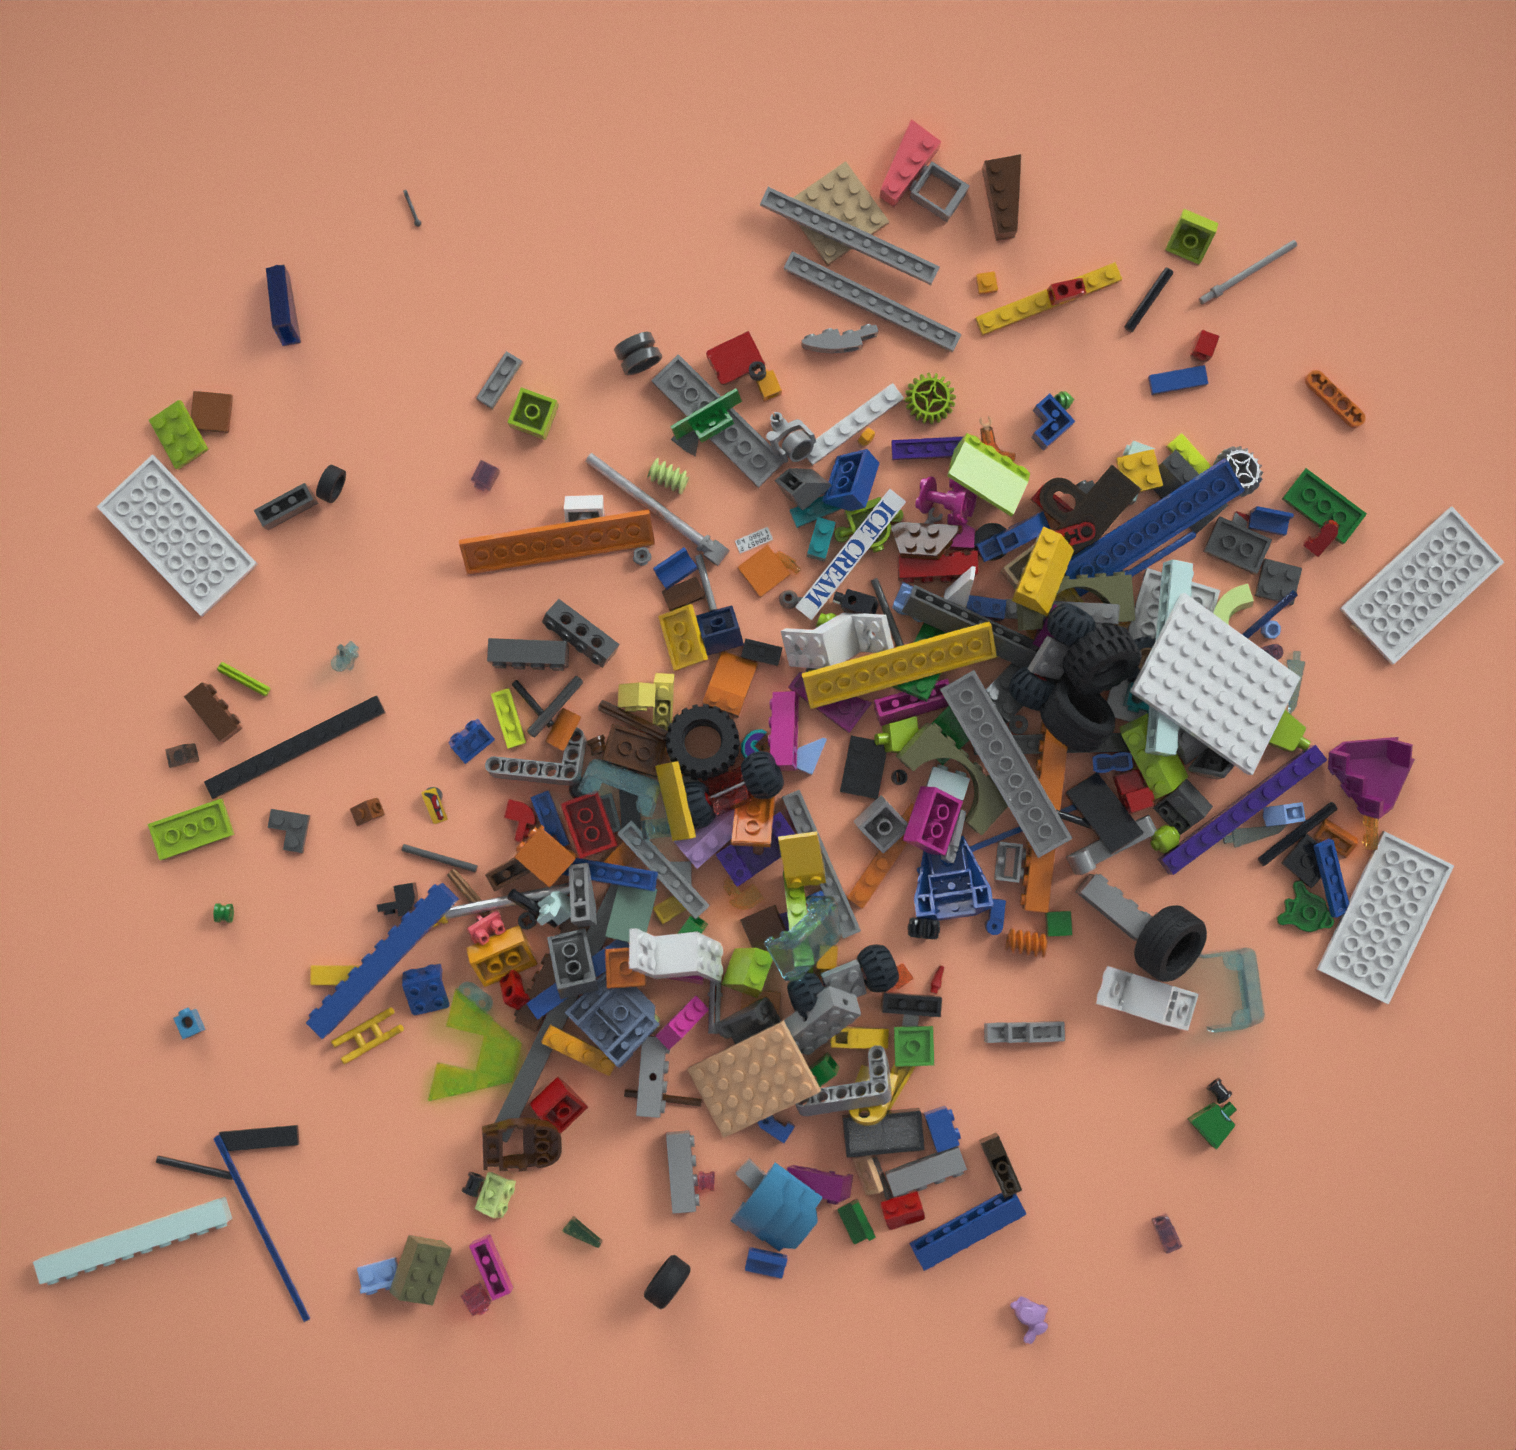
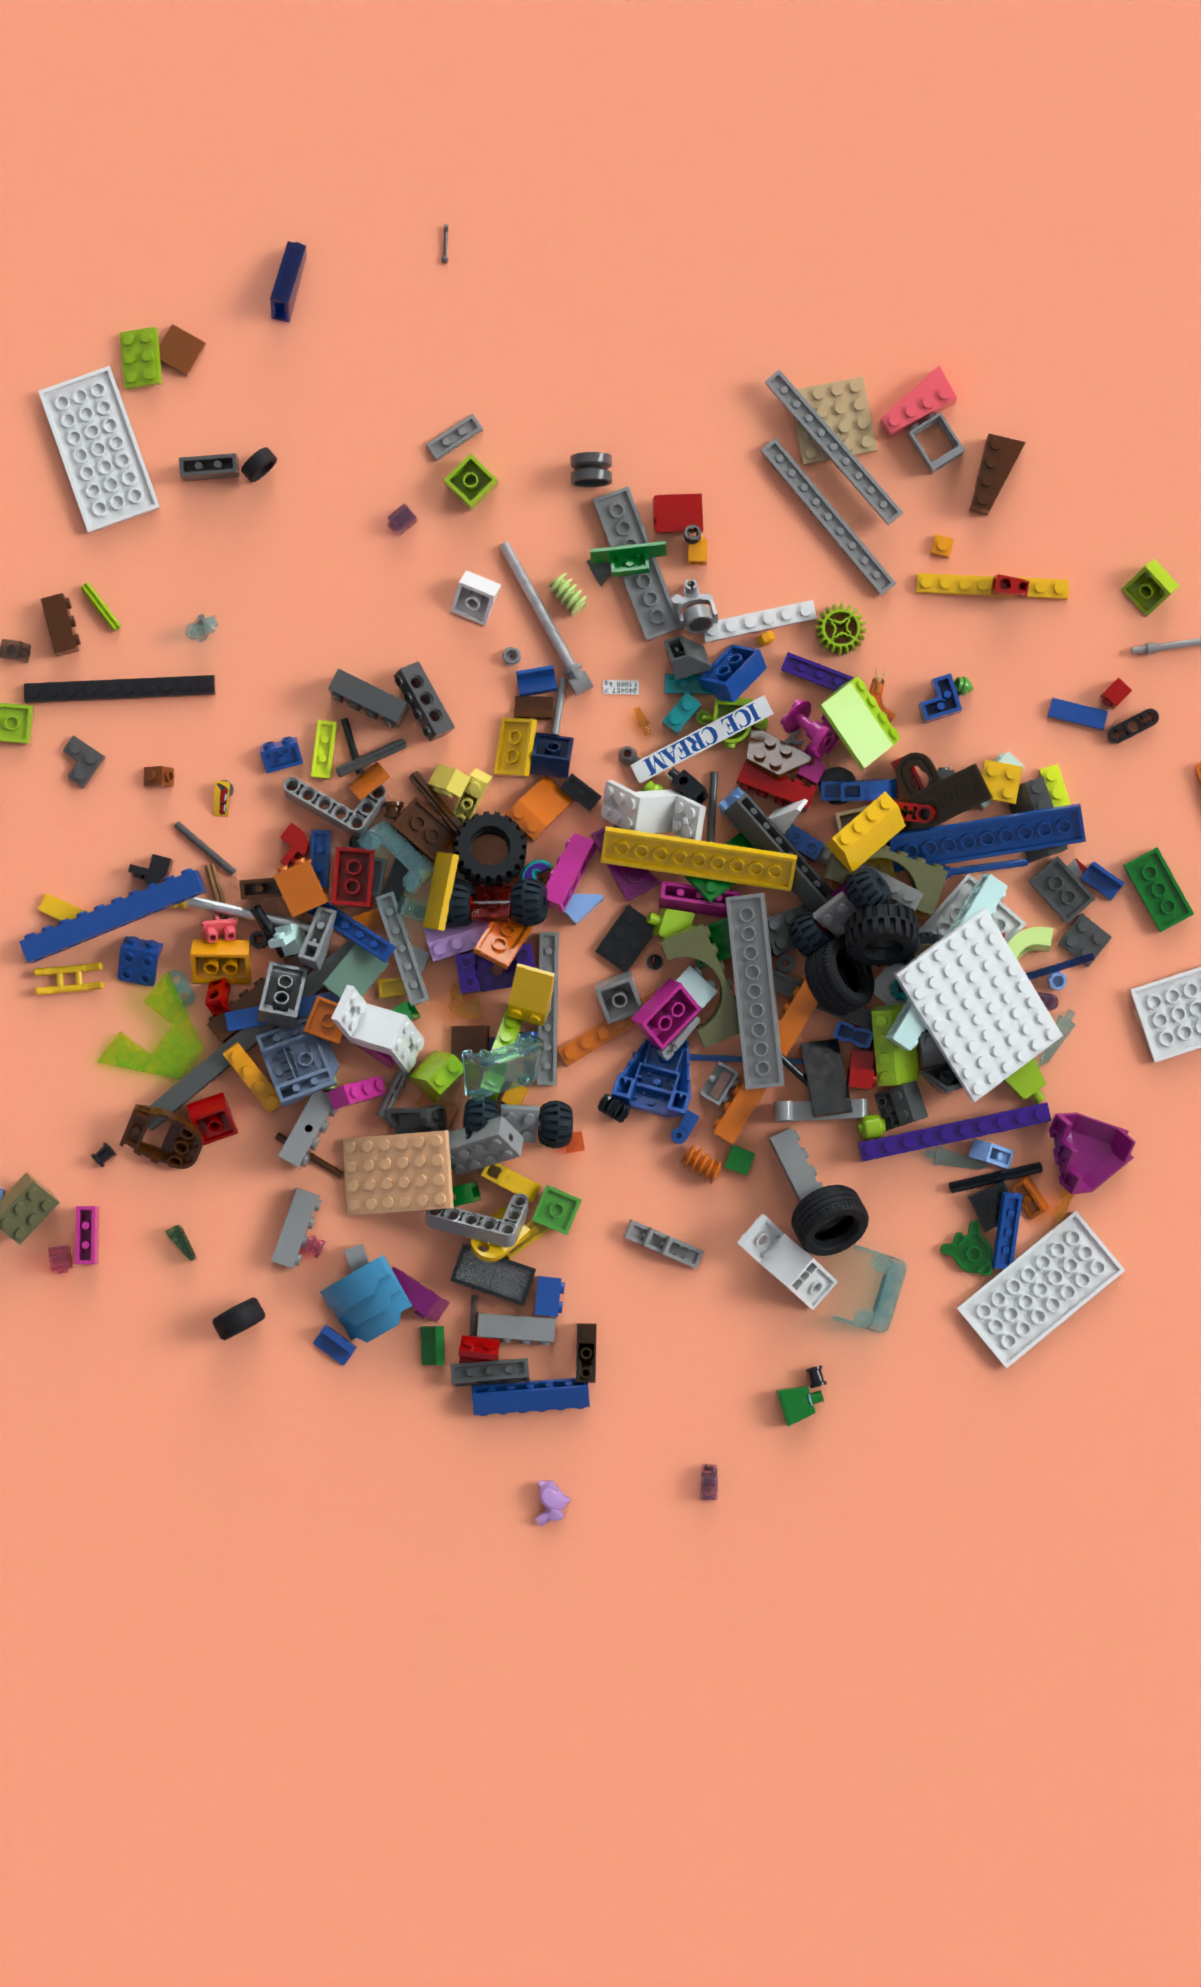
camera: 30 degrees right, 0 degrees up
orange plate [459,509,655,575] -> none
yellowish green bracket [475,1172,516,1218] -> none
orange tile [737,544,791,598] -> none
blue leg [758,1115,795,1143] -> none
light grey slope [801,324,879,354] -> none
light nougat plate [852,1155,884,1195] -> none
black brick [881,992,942,1017] -> none
white sticker [902,1014,919,1026] -> none
red piece [930,966,944,995] -> none
black axle [1124,267,1174,333] -> none
light grey gear [1213,446,1264,497] -> none
red leg [1303,520,1339,557] -> none
none -> dark grey fence [450,1358,530,1387]
none -> black beam [1107,708,1159,744]

